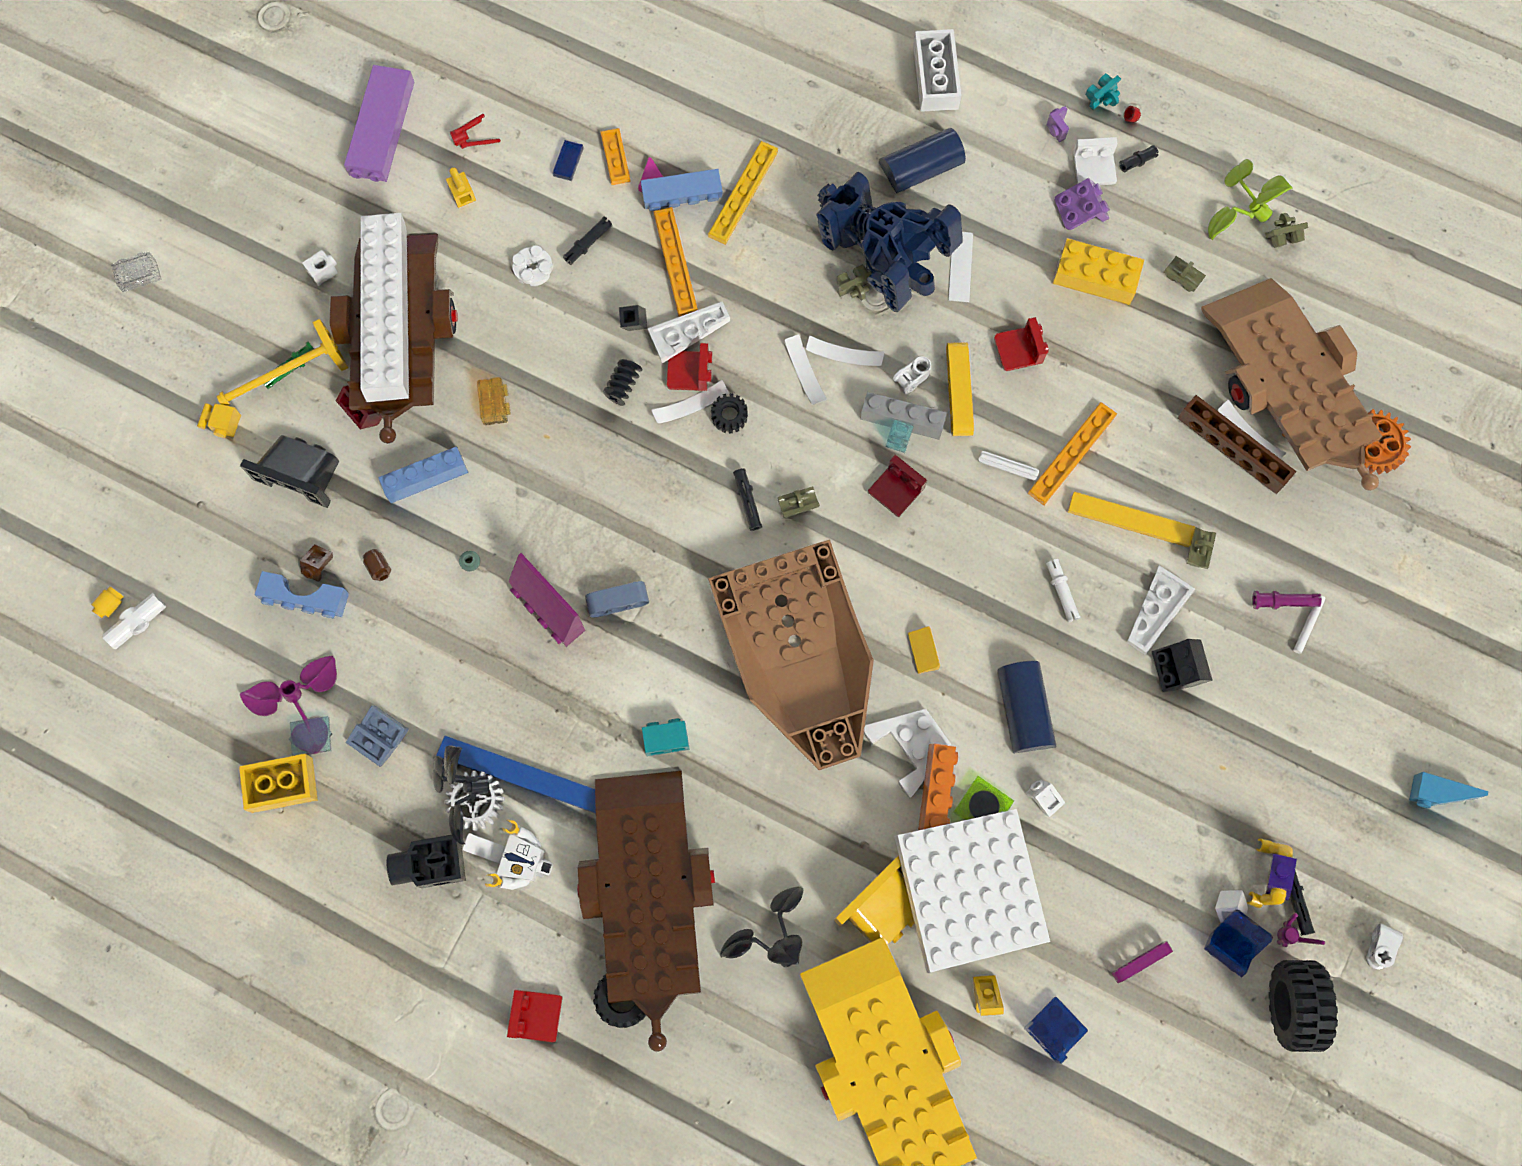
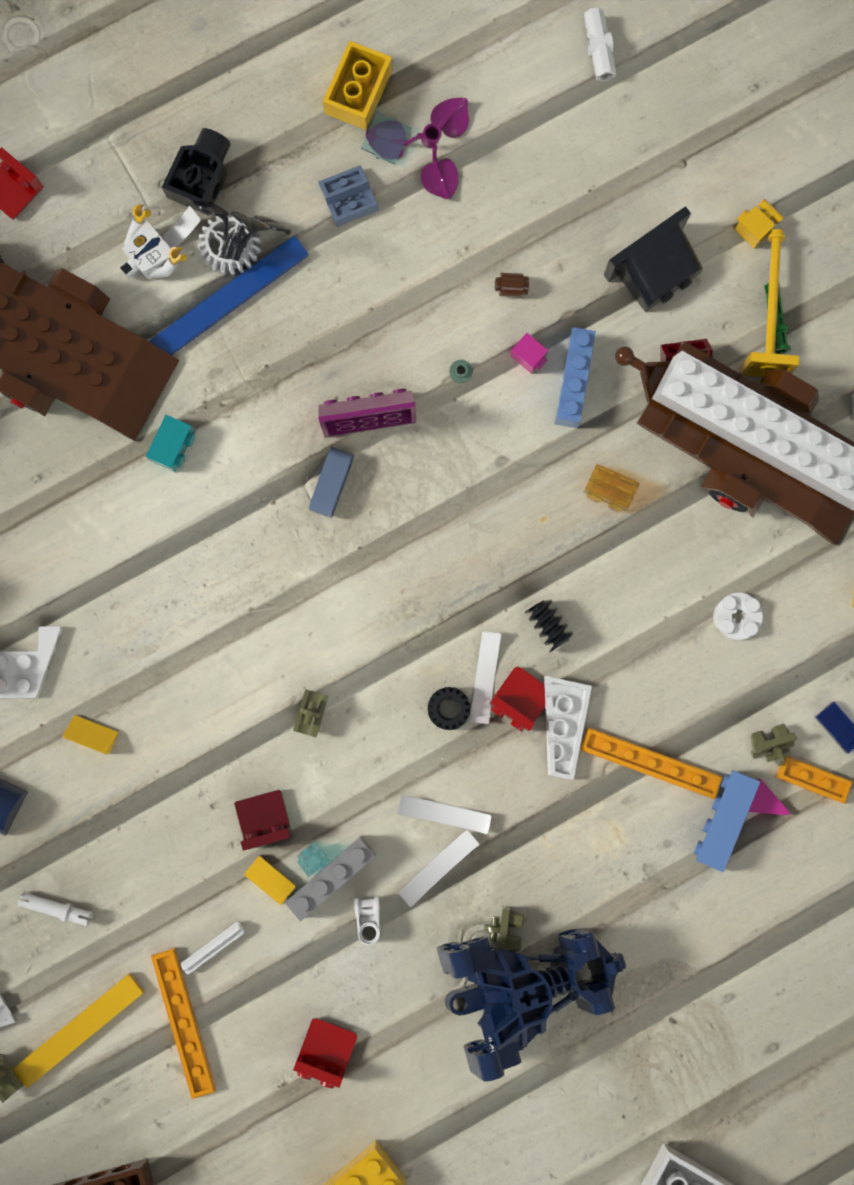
camera: 125 degrees right, 10 degrees up
yellow brick [91,586,124,618] -> none
medium blue arch [255,571,349,619] -> none
reddish brown bracket [300,544,333,582] -> none
black pin [563,216,612,265] -> none
black brick [619,305,647,331] -> none
yellow tile [708,141,778,245] -> none
medium nougat piece [708,539,874,770] -> none
black pin [733,468,762,531] -> none
dark blue brick [879,128,966,194] -> none
yellow beam [946,342,974,436] -> none
white sticker [949,232,973,302] -> none
none -> yellow tile [244,855,297,905]
none -> dark pink brick [510,333,548,374]
none -> olive hips [750,723,797,766]

